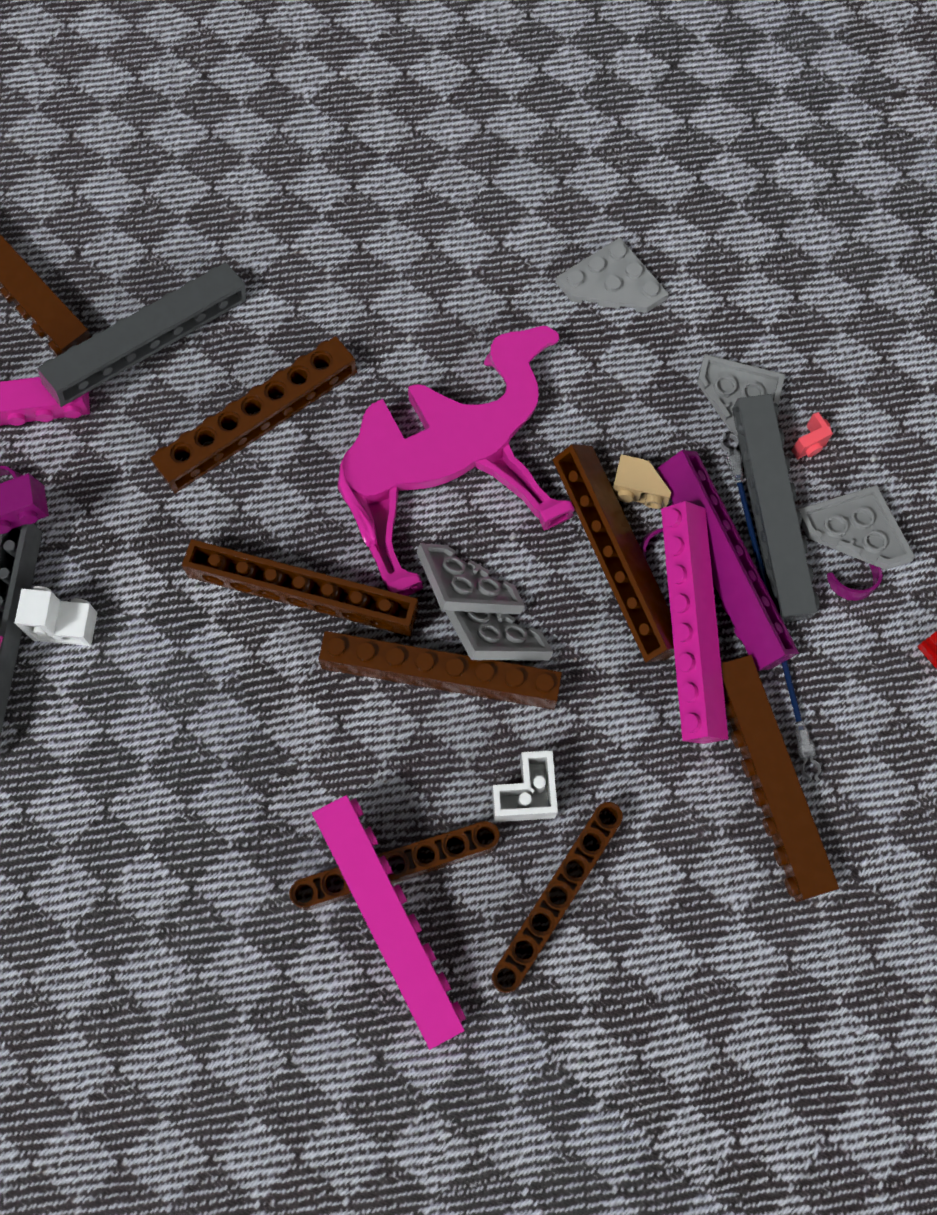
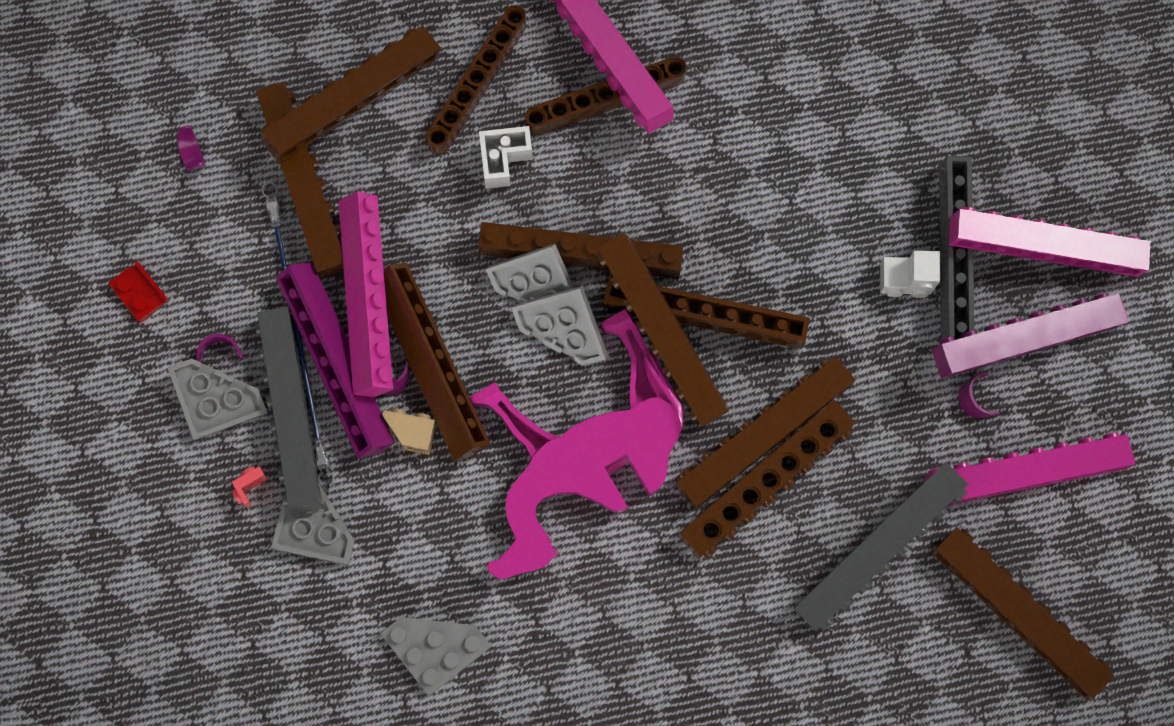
camera: 175 degrees right, 5 degrees up
none -> magenta helmet [177,125,206,171]
none -> reddish brown brick [261,25,441,164]
none -> reddish brown brick [596,231,729,427]
none -> reddish brown brick [675,357,856,510]

